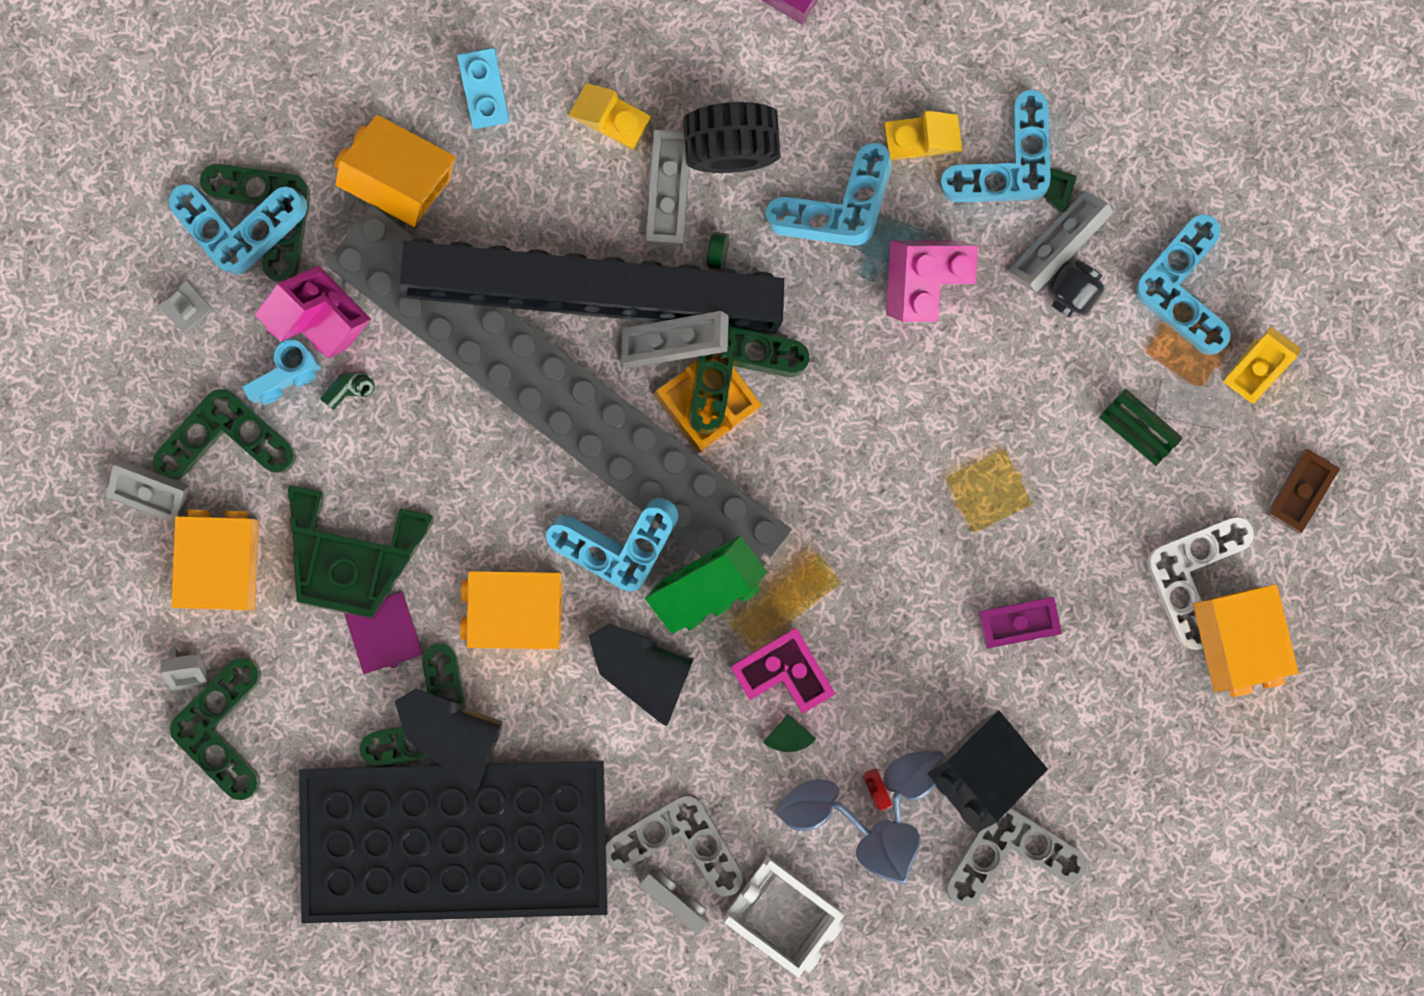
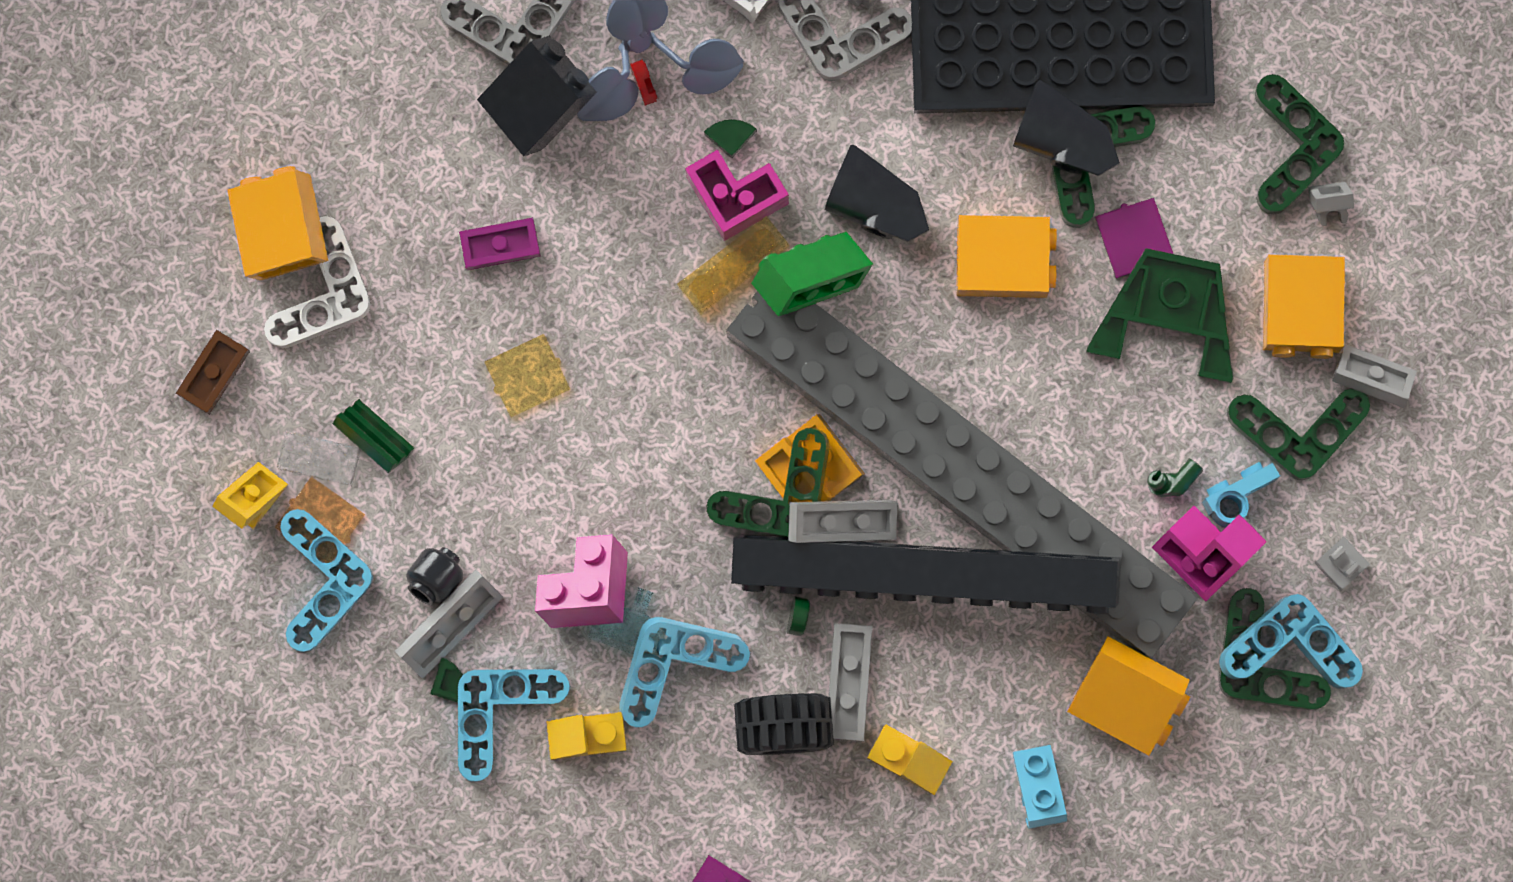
camera: 175 degrees left, 5 degrees down
medium azure beam [546,498,679,591] -> none

